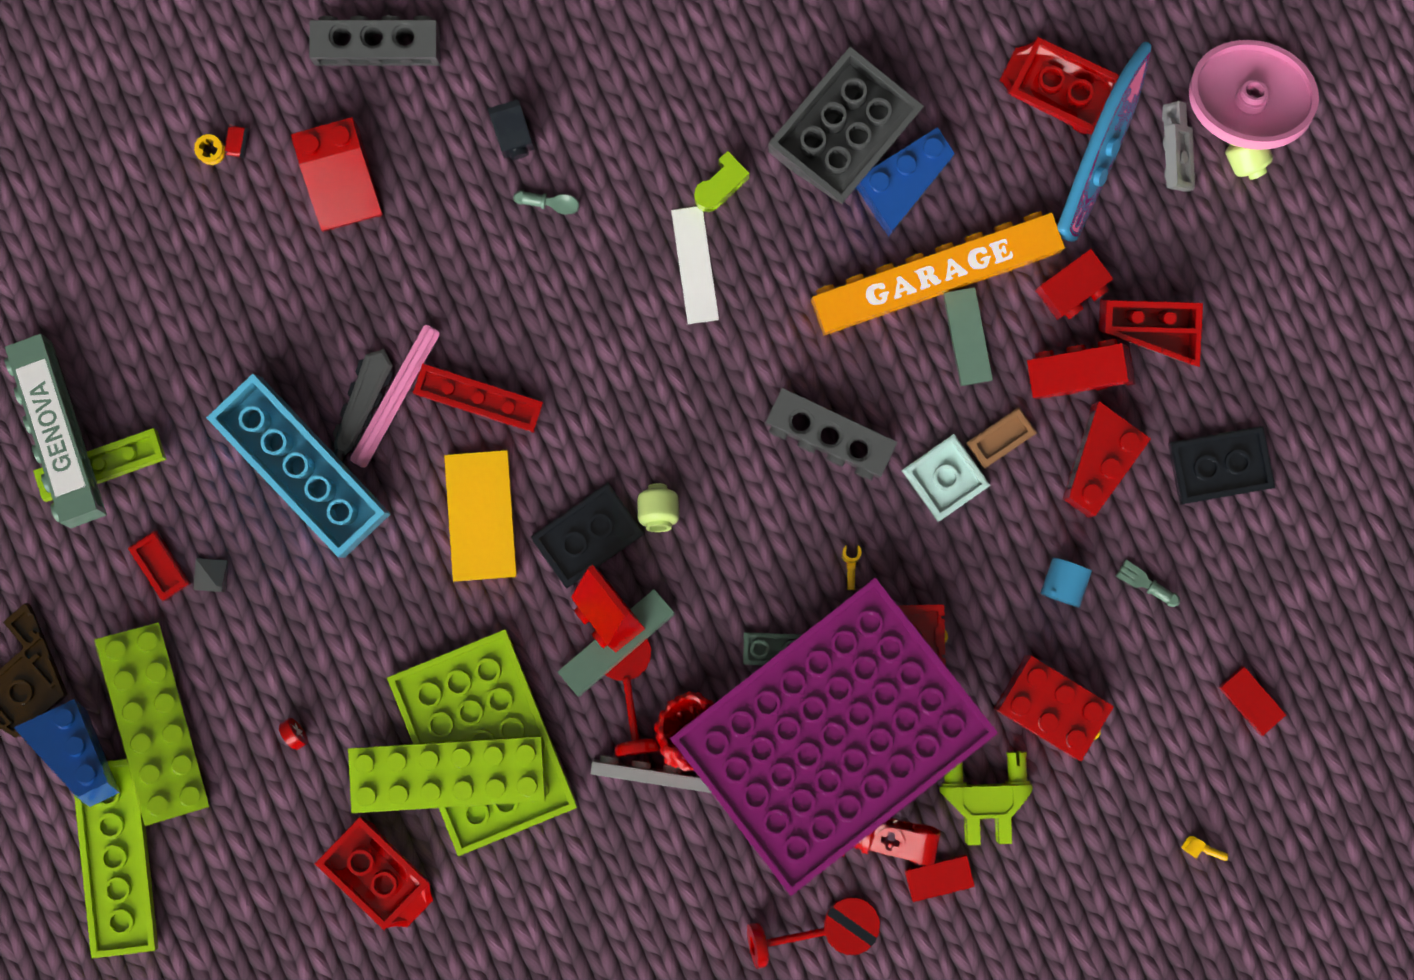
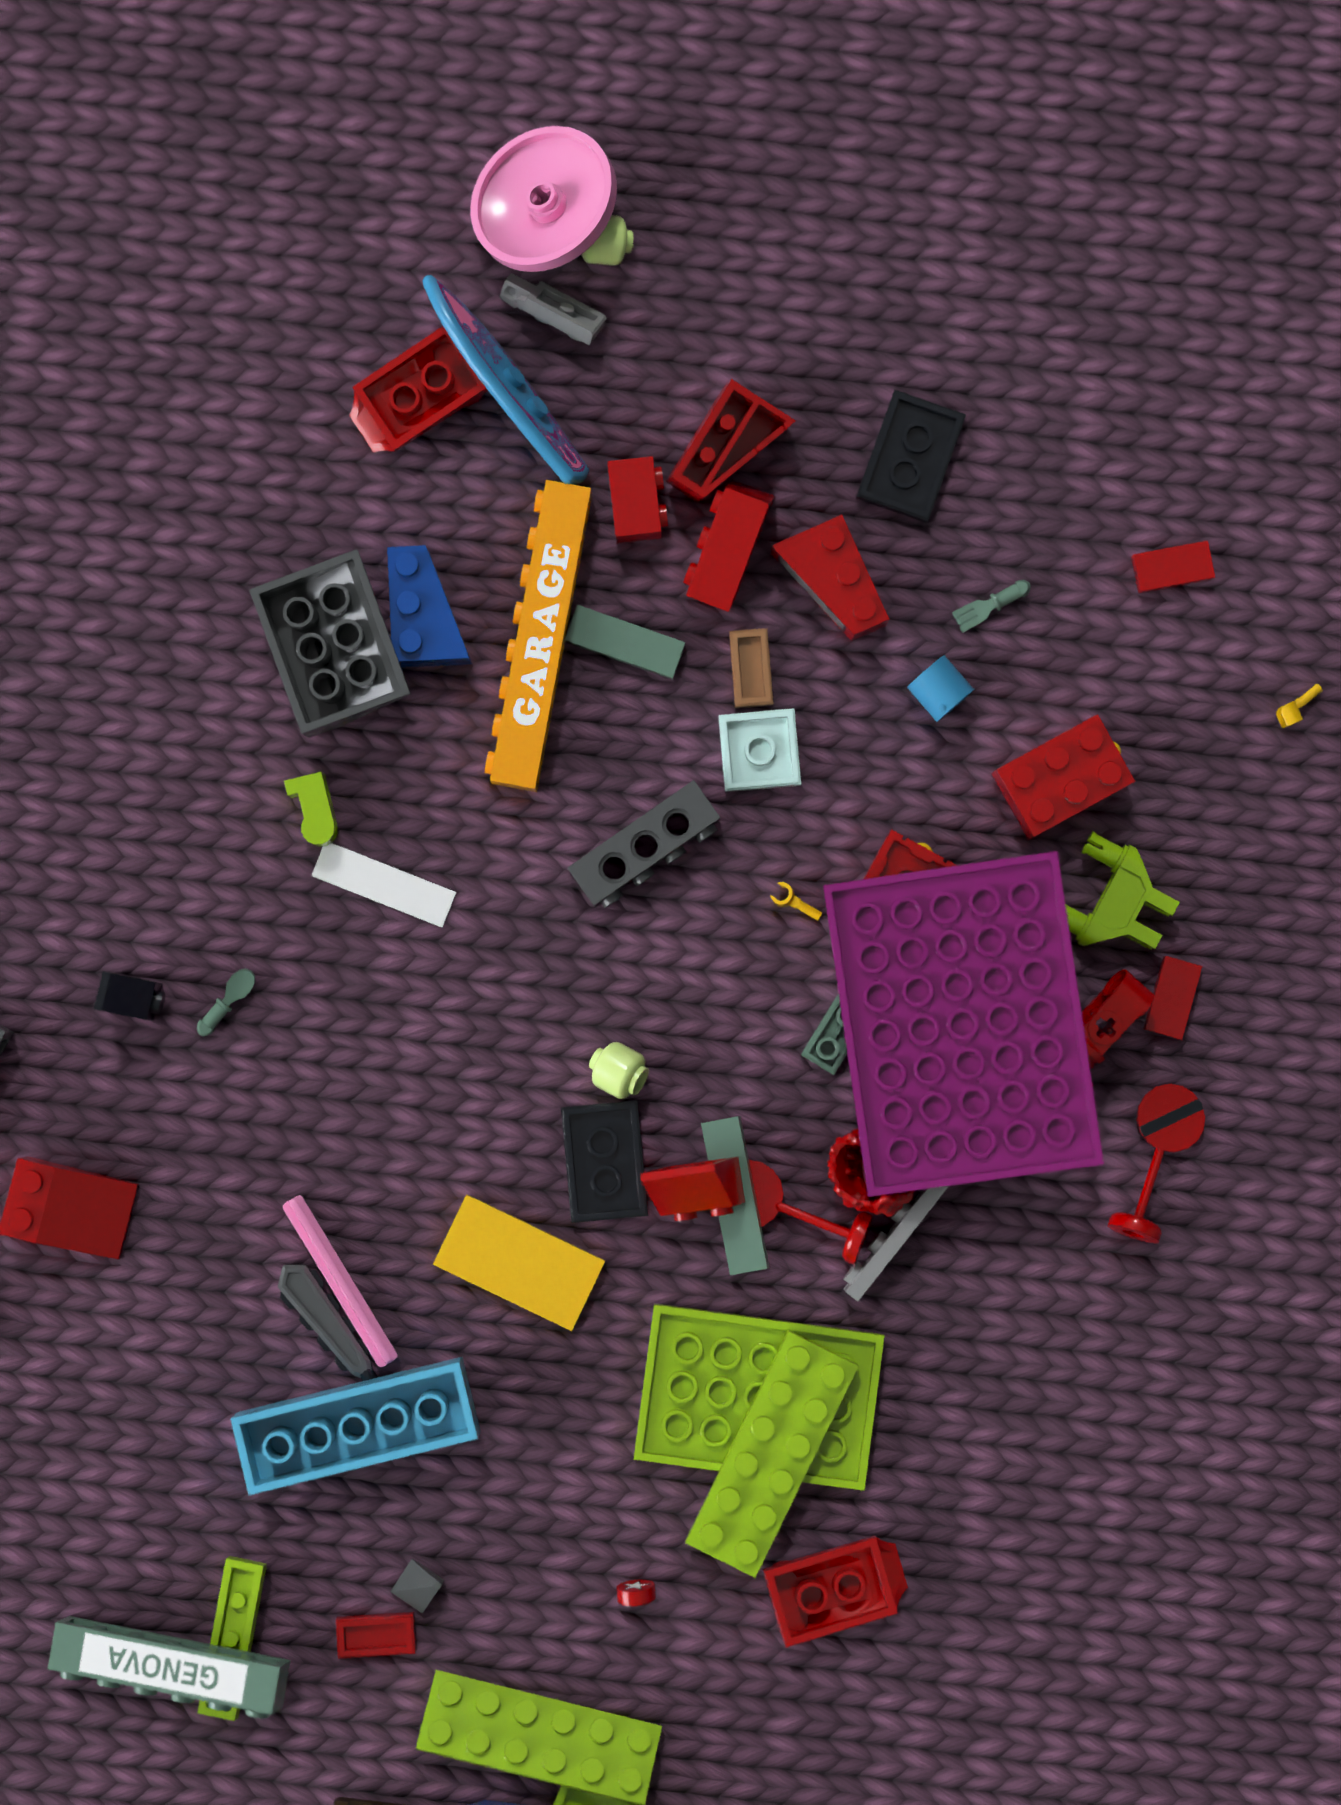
camera: 55 degrees left, 0 degrees up
red plate [413,363,544,433] -> none

